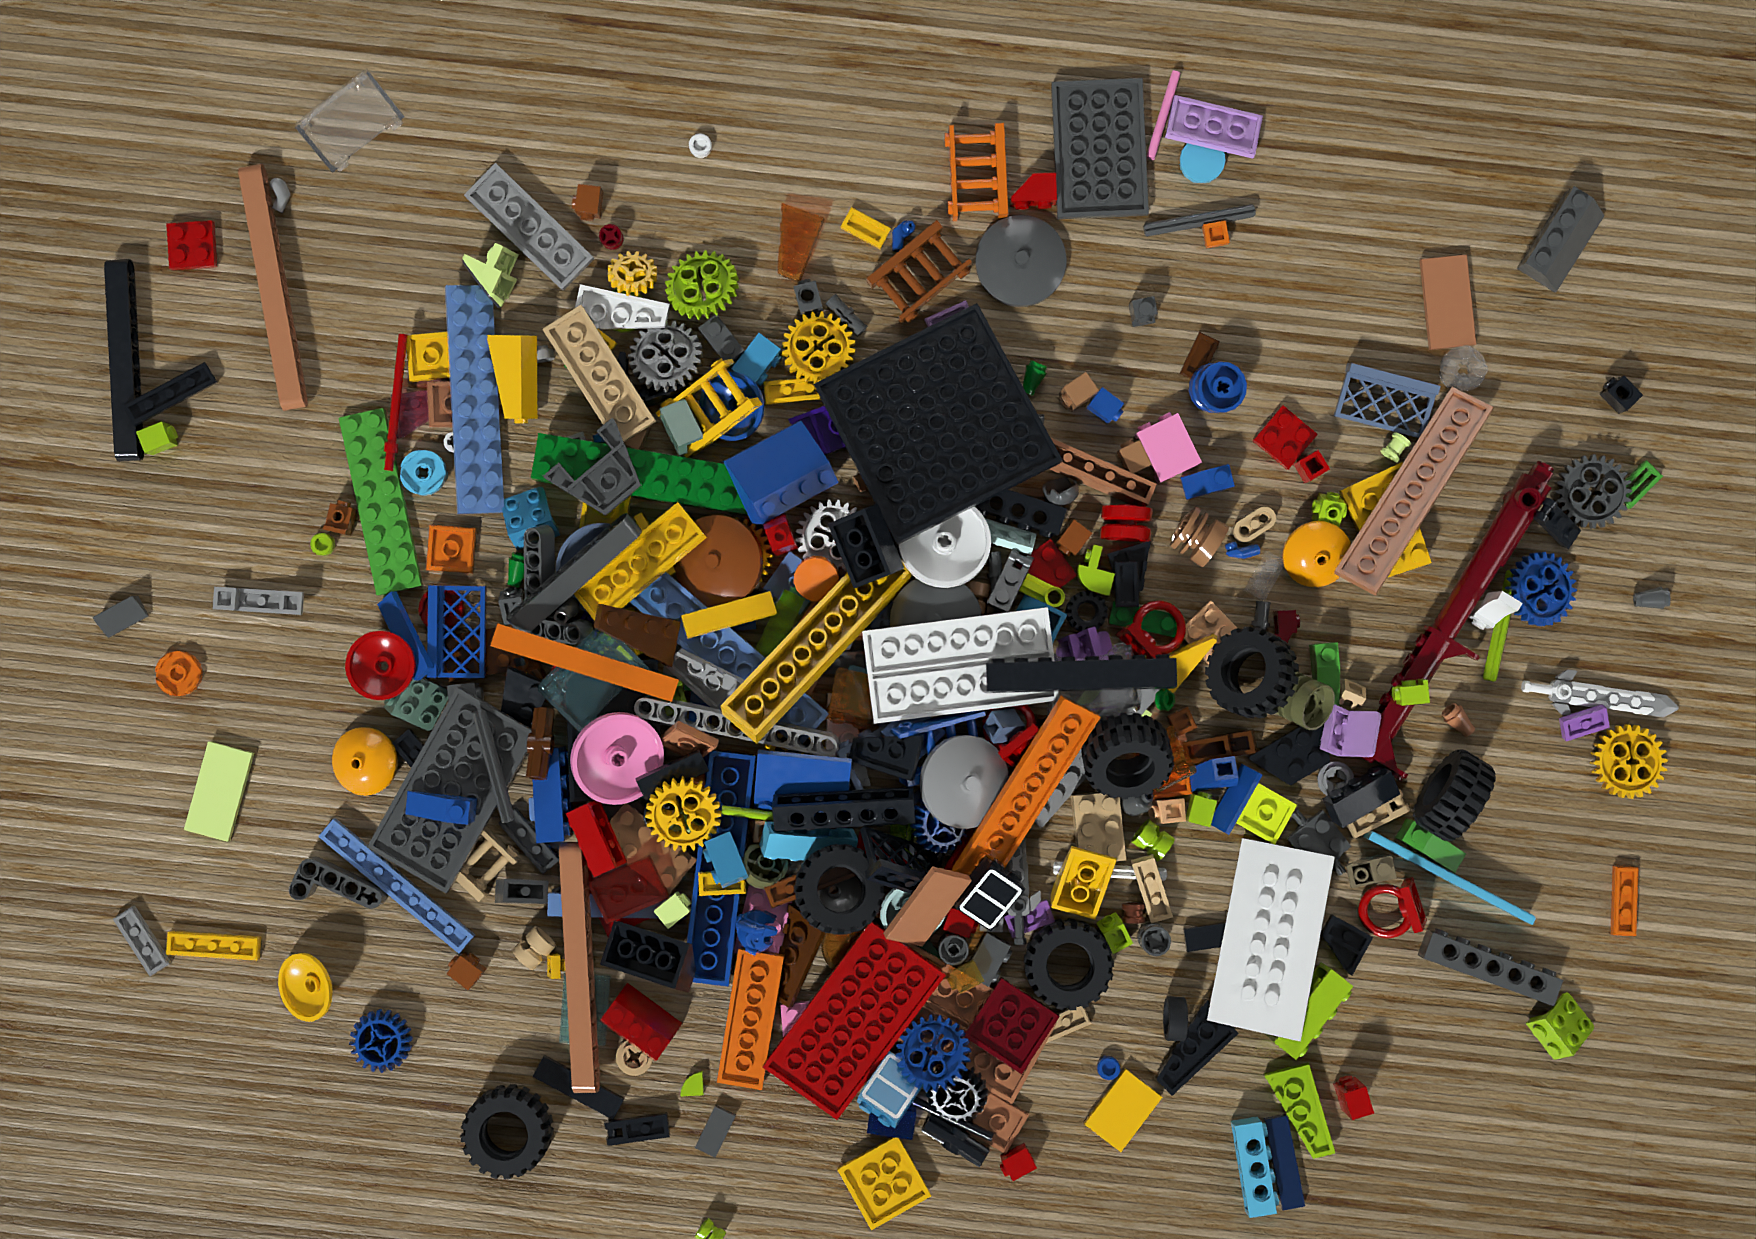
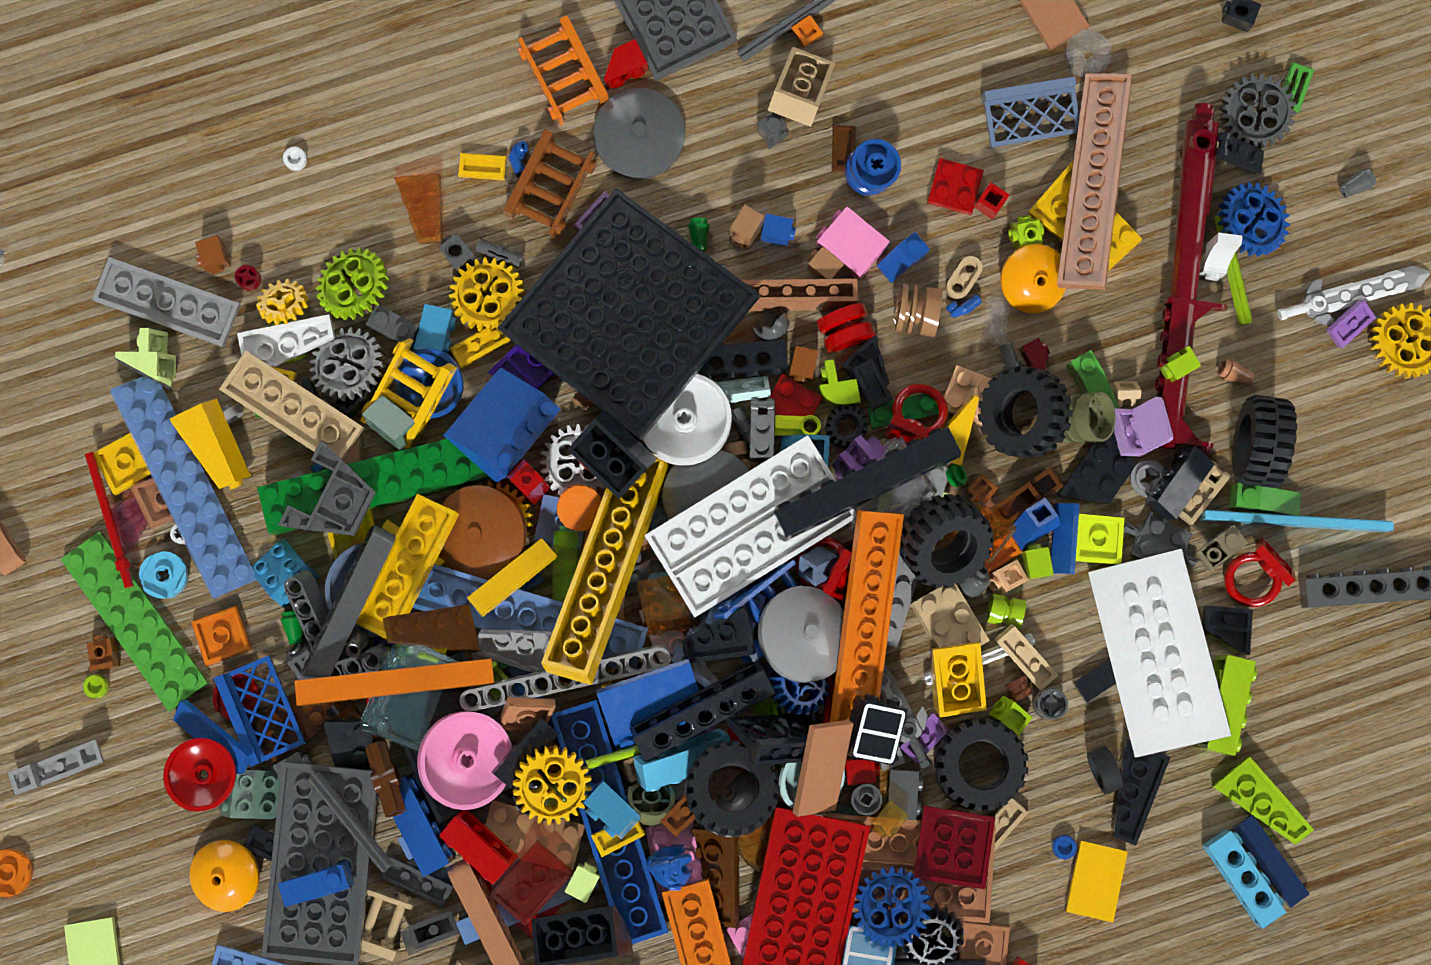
camera: 30 degrees left, 5 degrees down
red brick [1333,1075,1375,1120] -> none
yellowish green bush [1381,432,1411,463] -> none
none -> tan brick [768,47,835,127]

